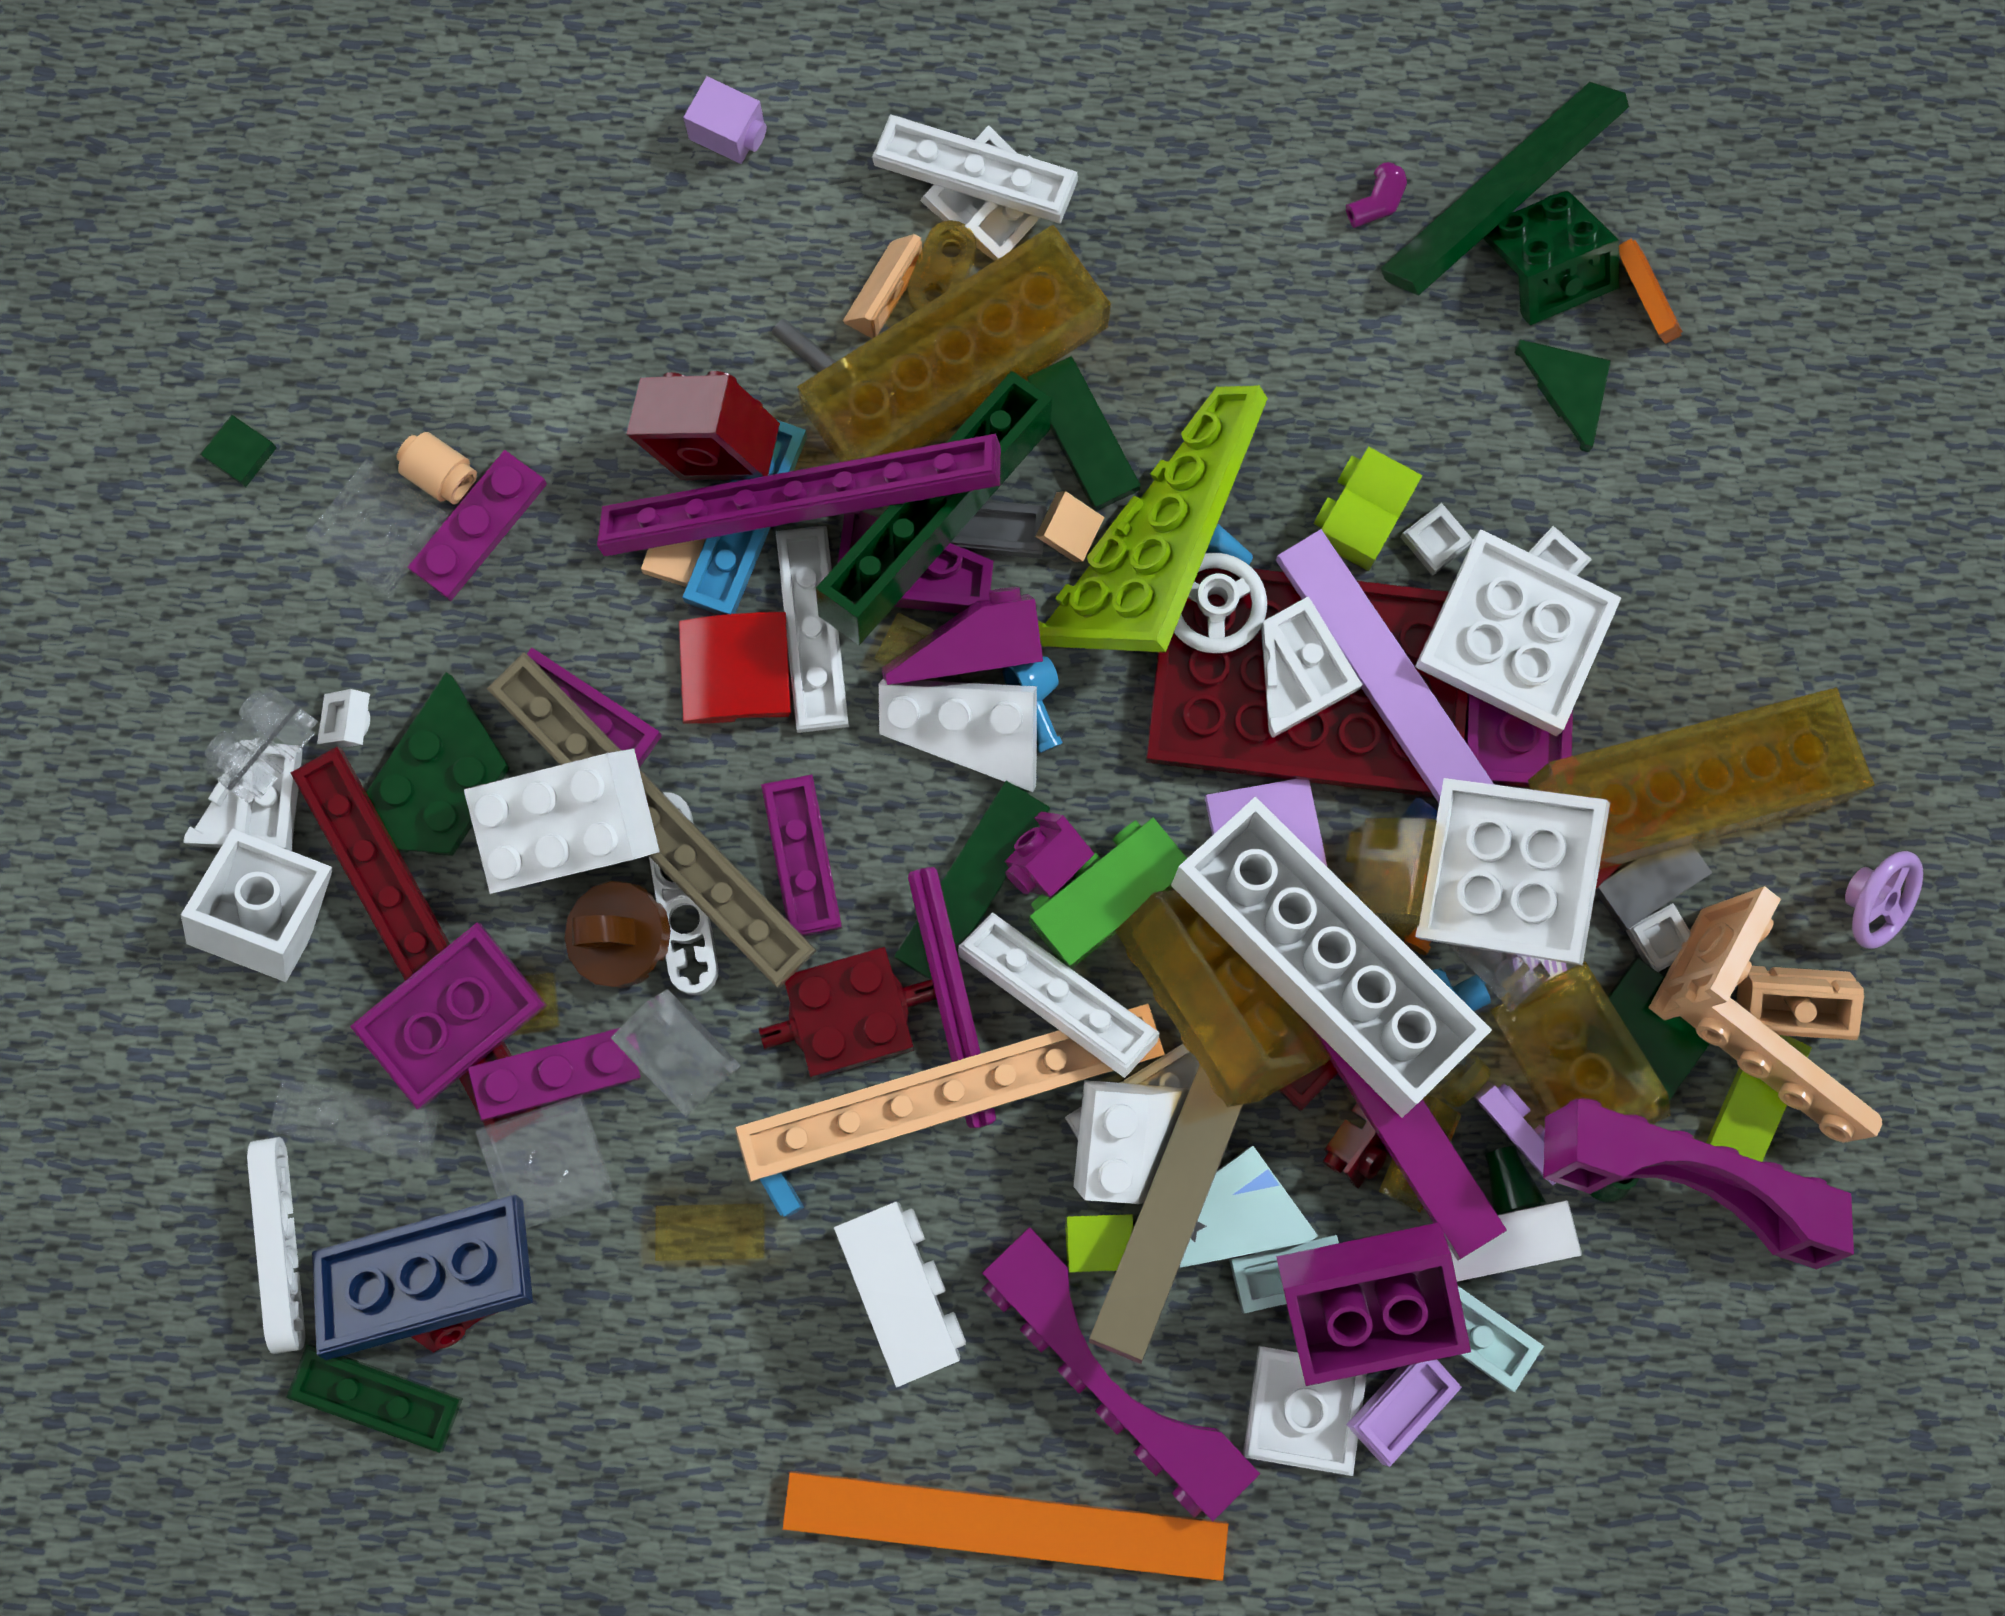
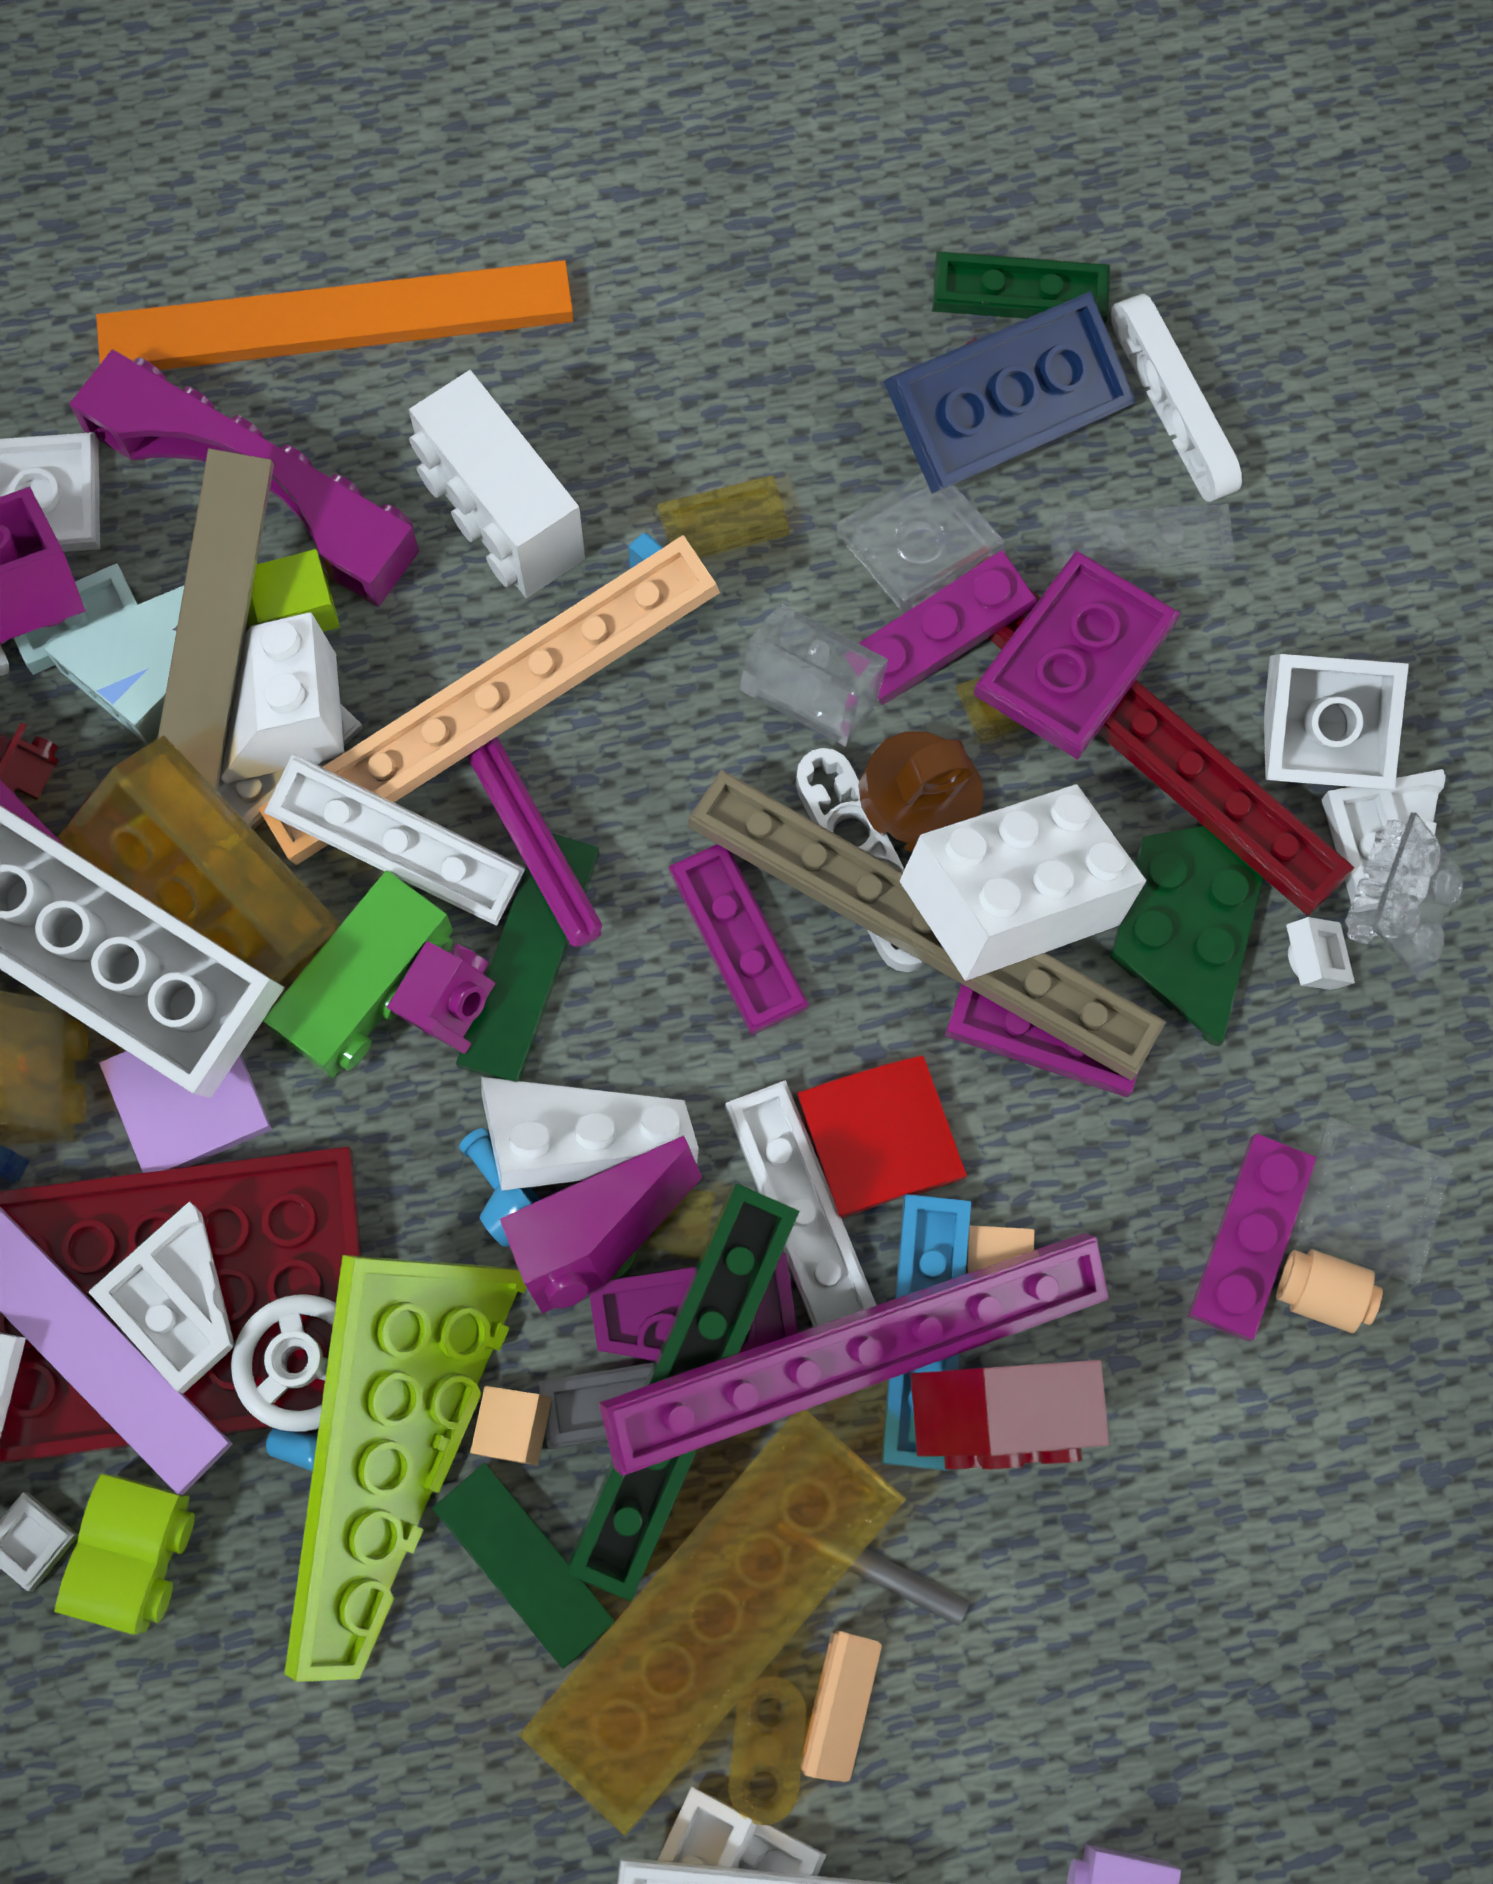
camera: 165 degrees right, 5 degrees down
dark red plate [759,947,937,1080] -> none

